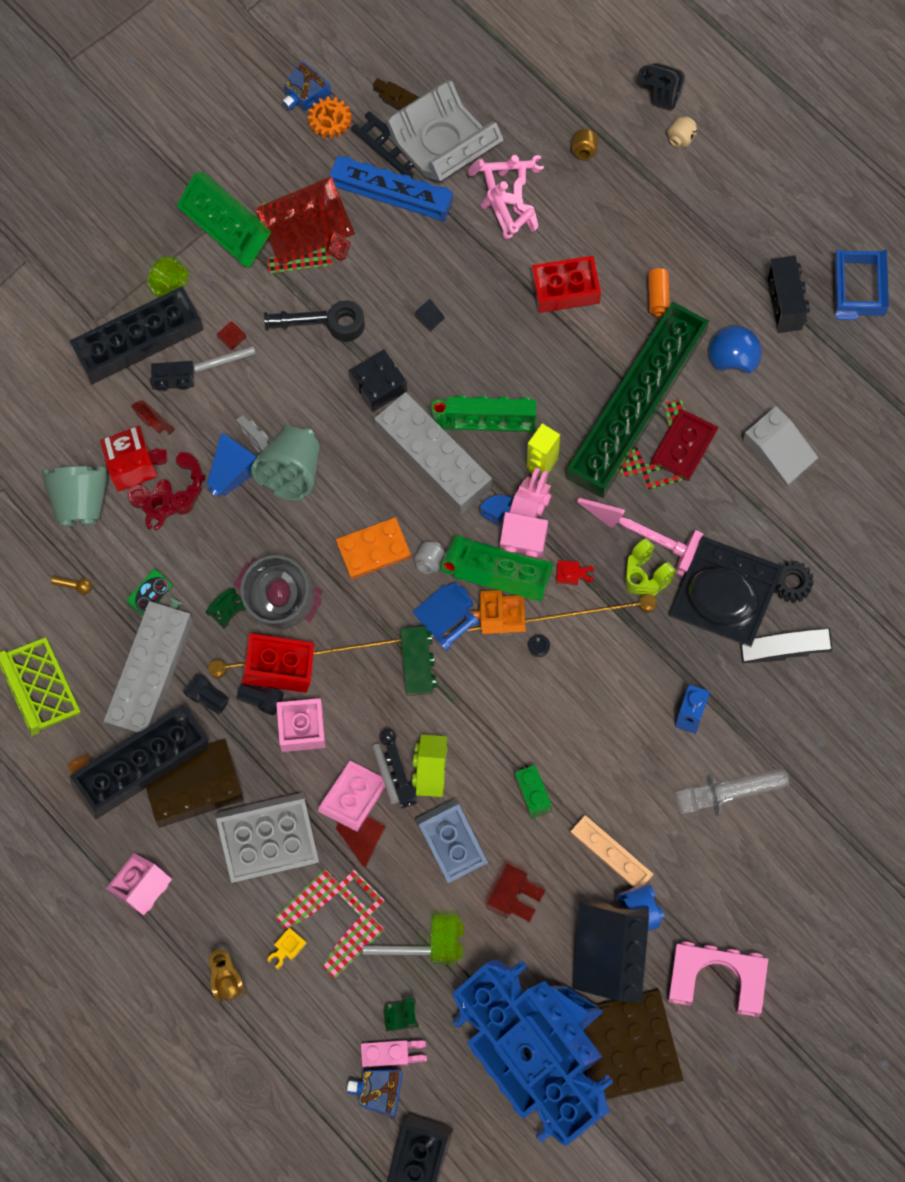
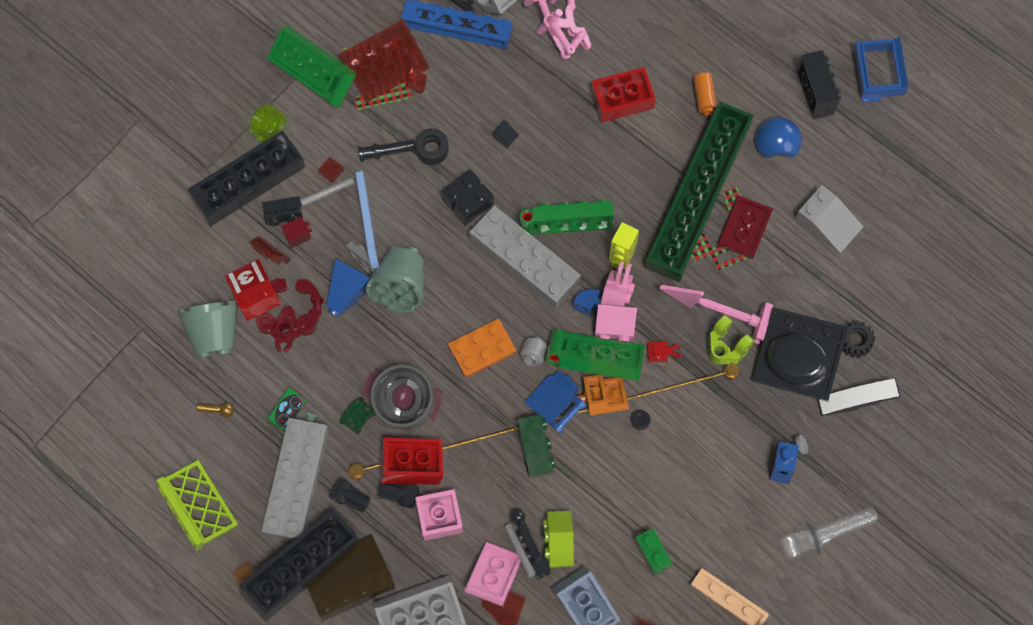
camera: 10 degrees left, 0 degrees up
none -> dark red brick [281,216,312,248]
none -> light blue tile [356,171,379,269]
none -> light grey piece [796,435,808,454]

